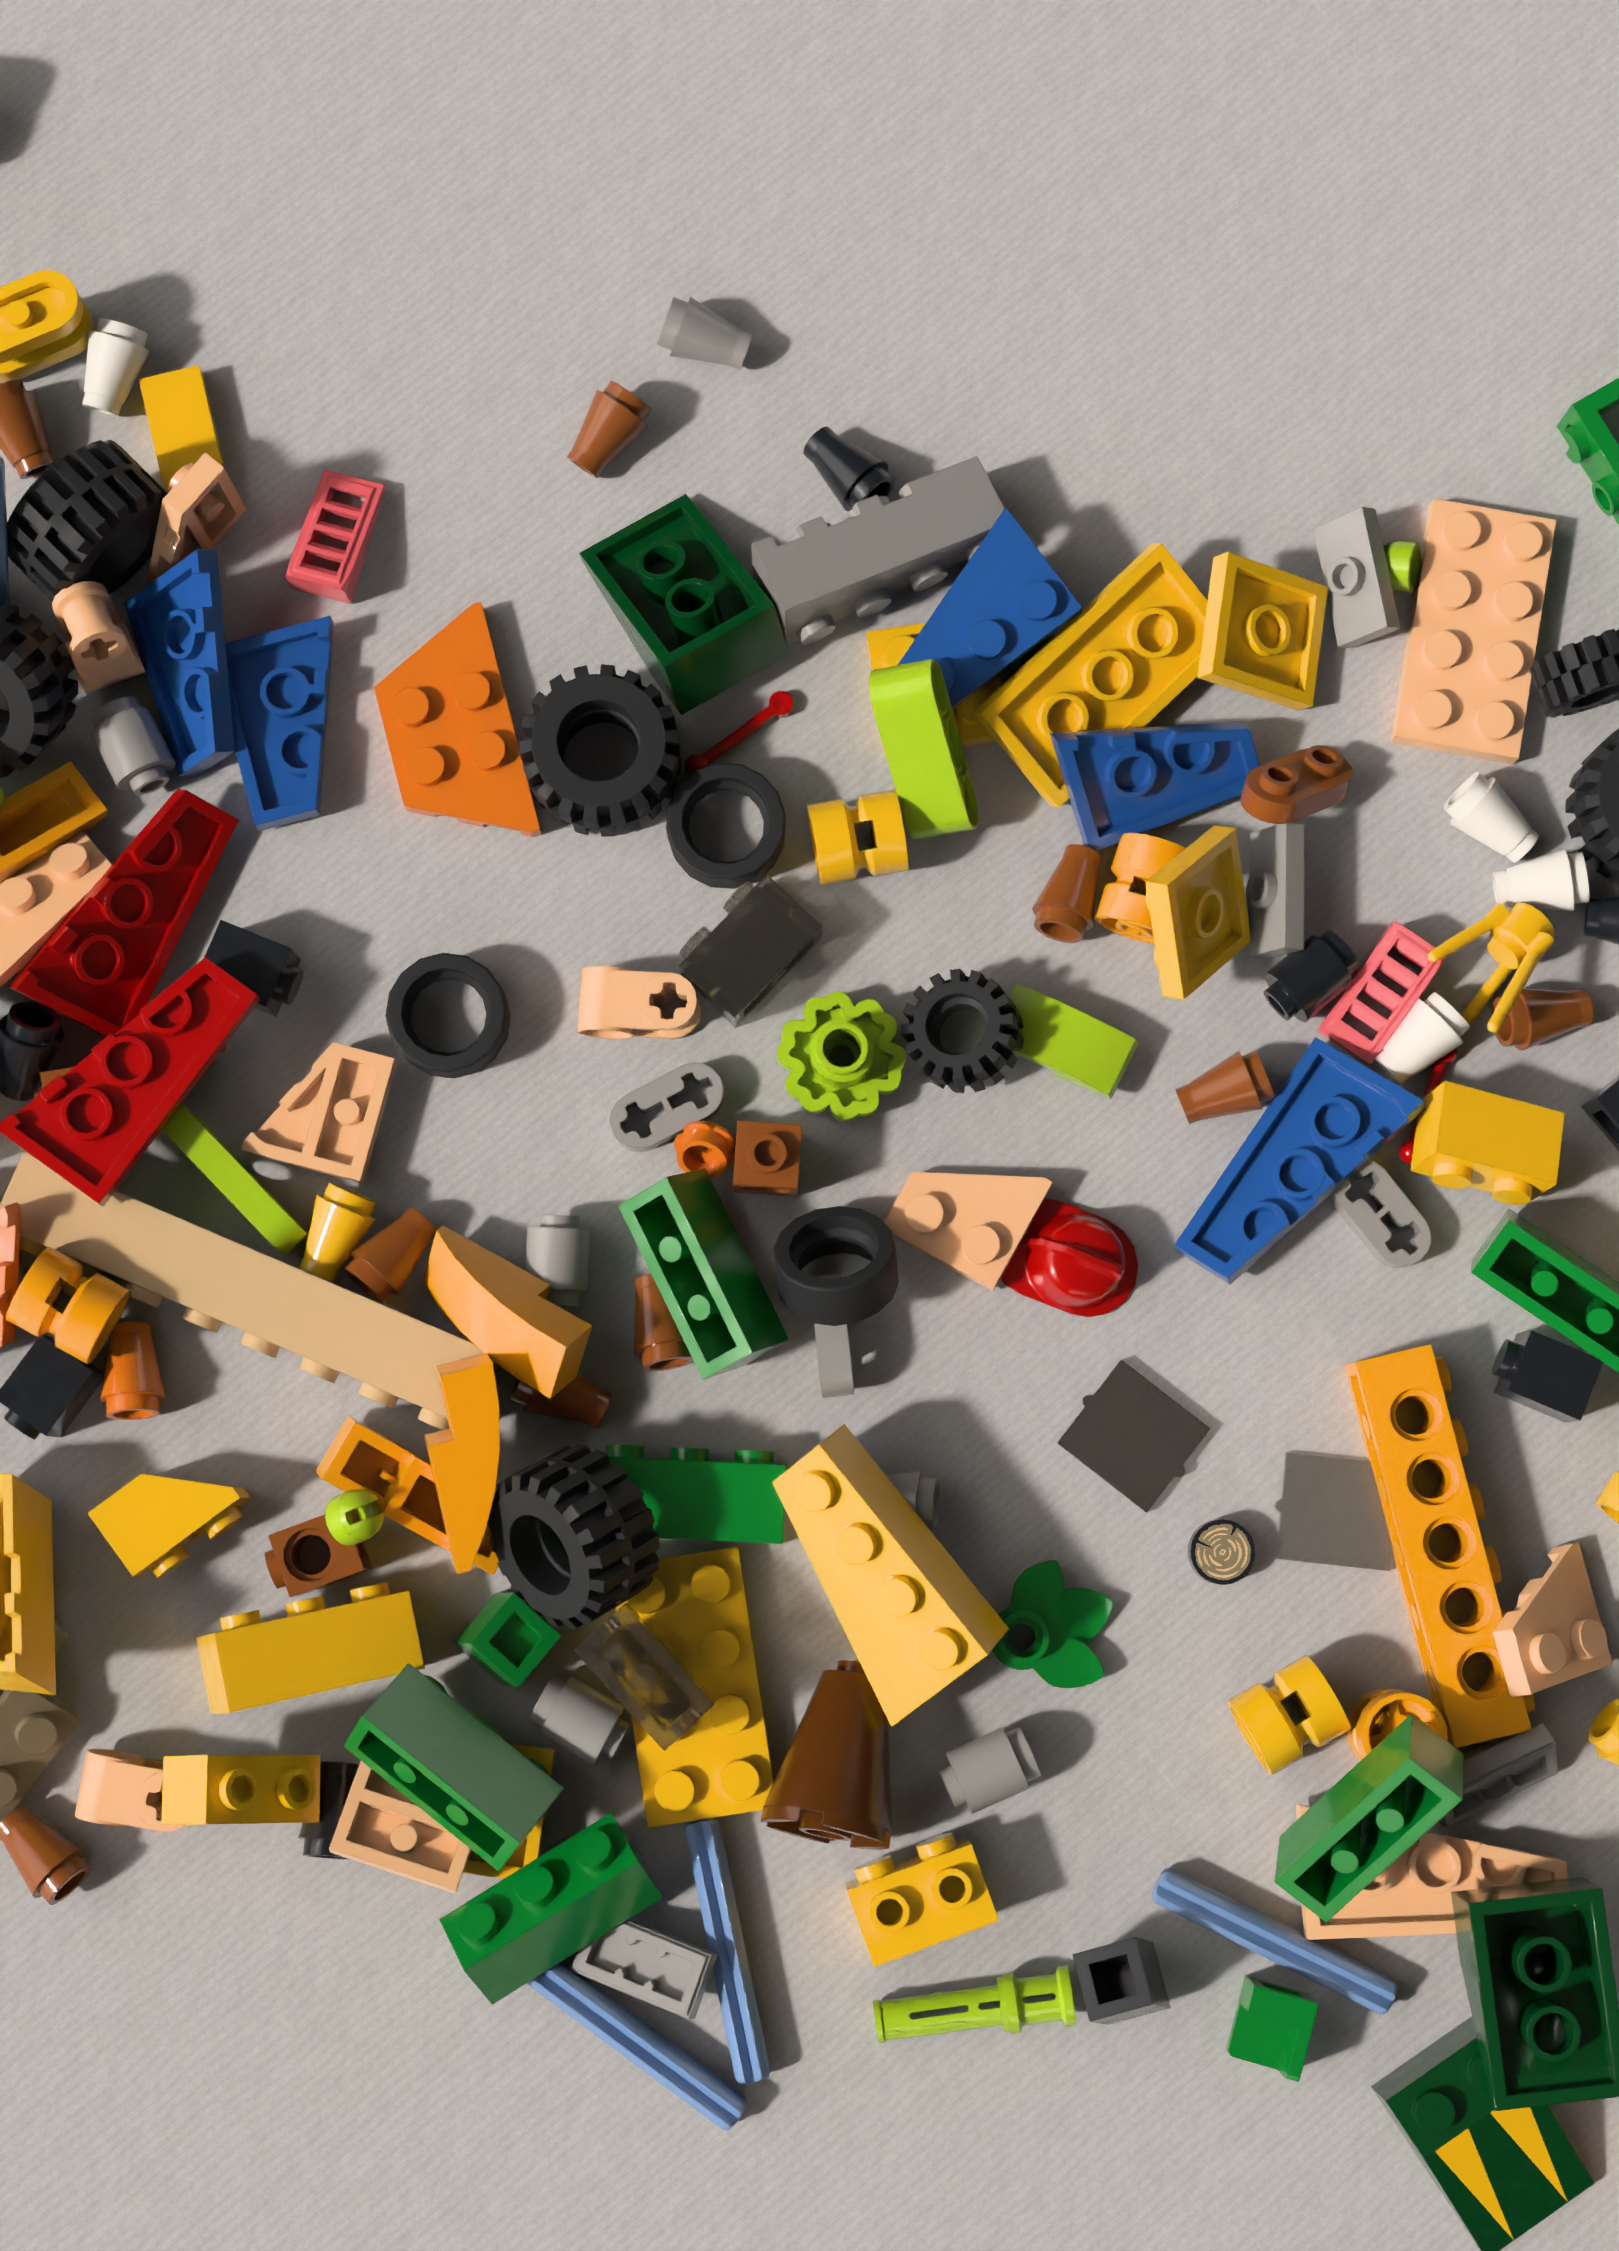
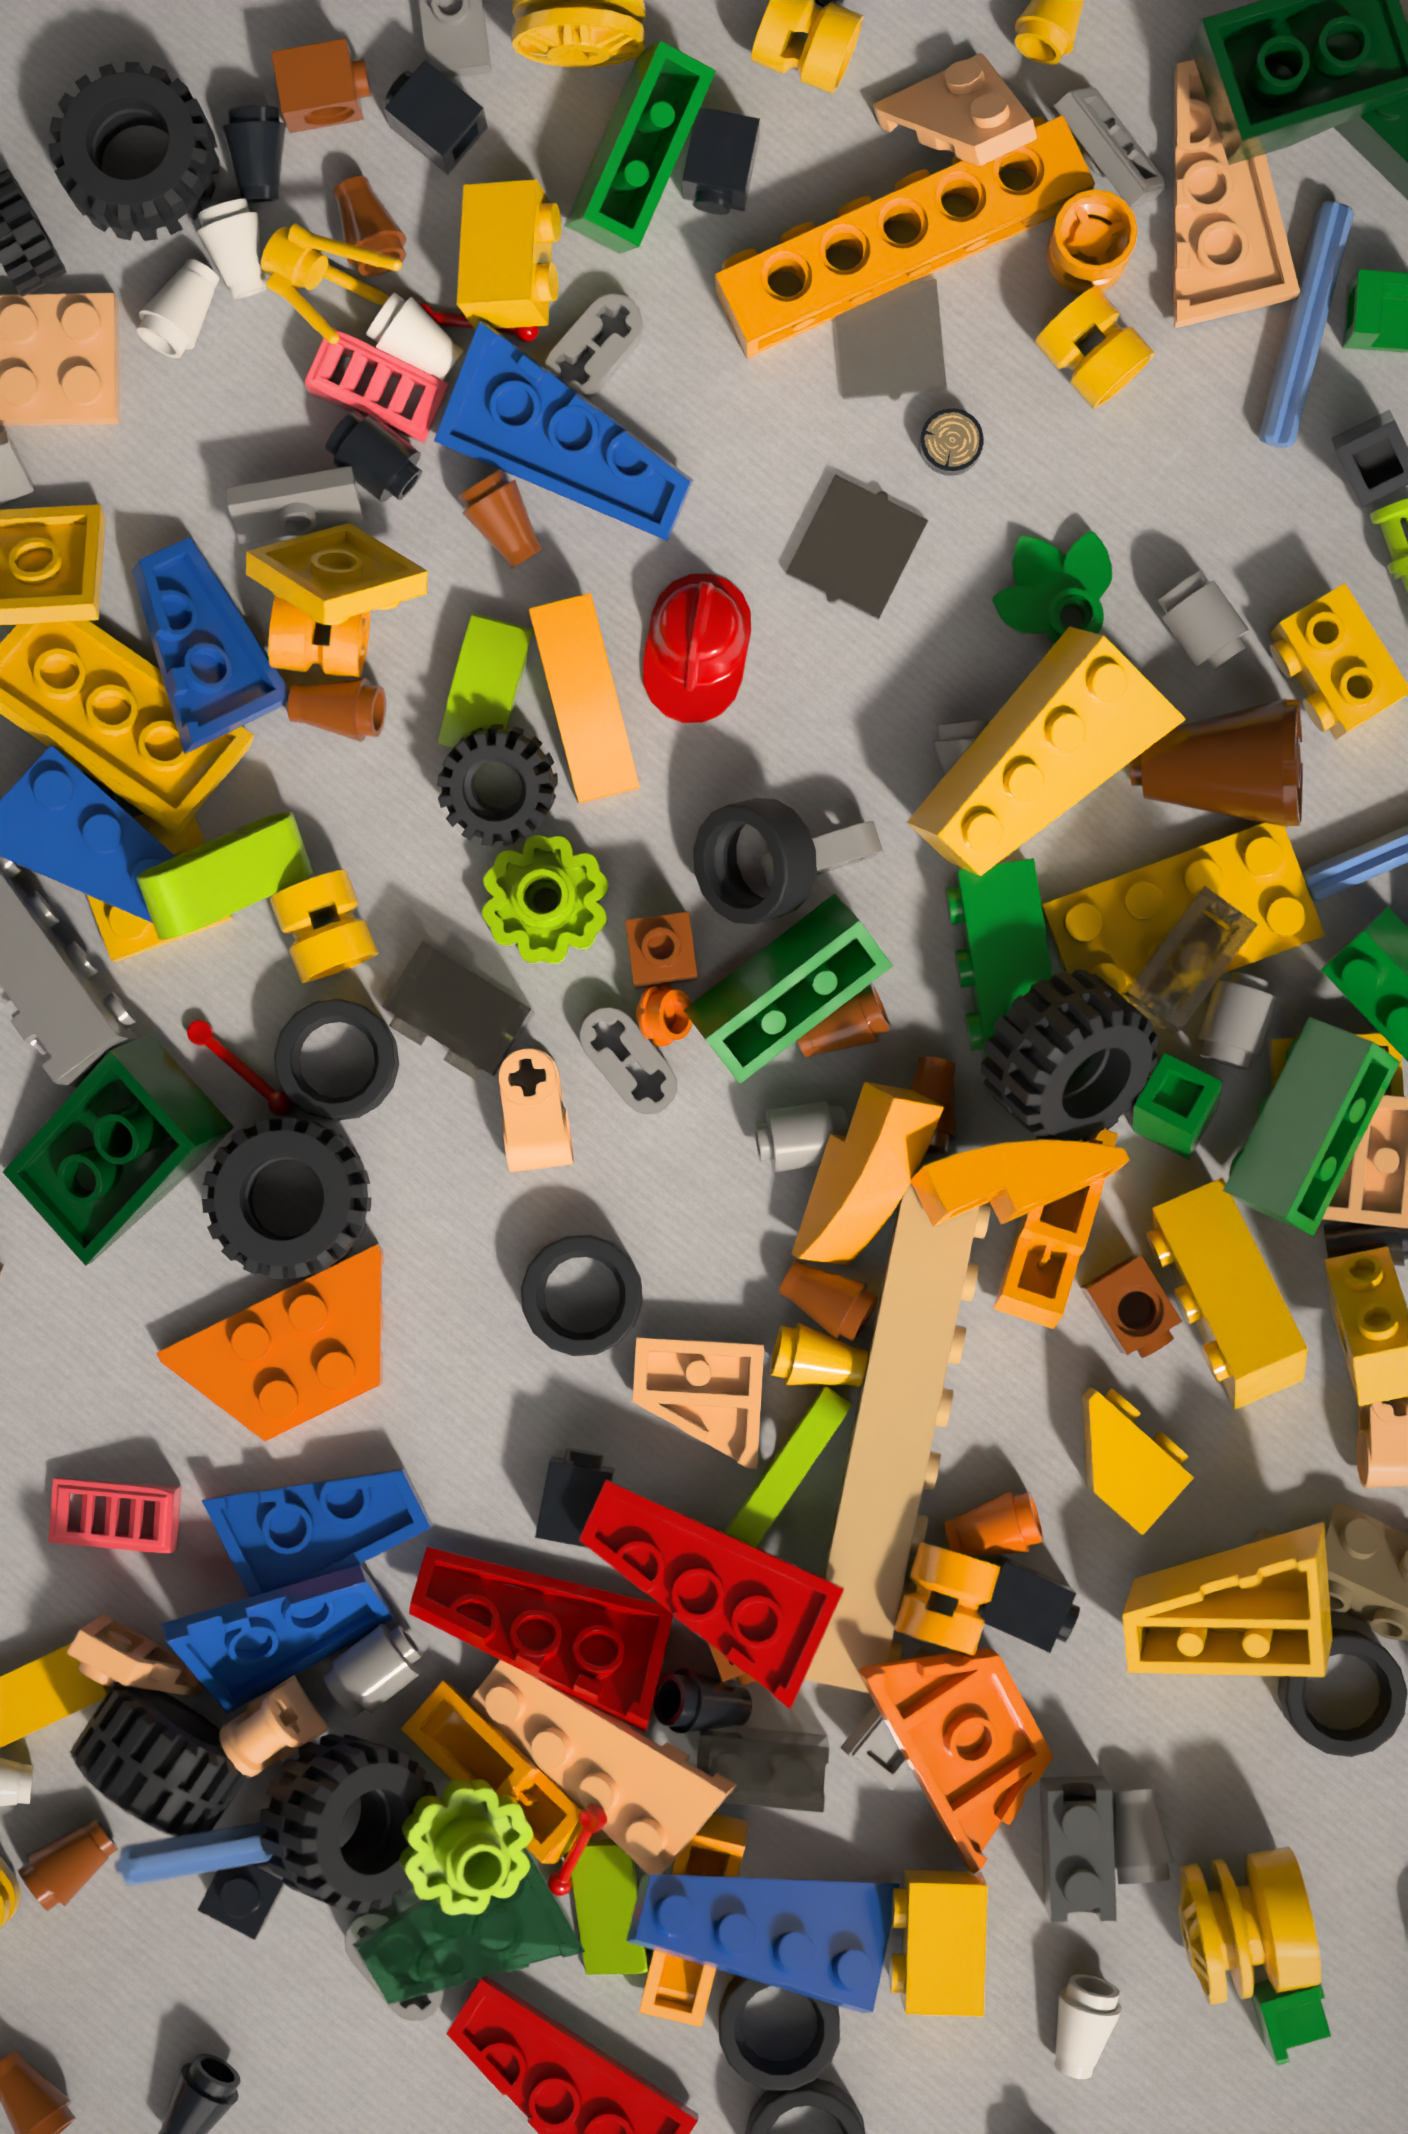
camera: 90 degrees left, 5 degrees up
lime hinge [325,1489,384,1546] -> none
light nougat wing [884,1172,1053,1291] -> none
dark orange plate [1240,745,1353,824] -> none
green brick [1274,1713,1464,1923] -> none
none -> light orange slope [529,593,640,804]

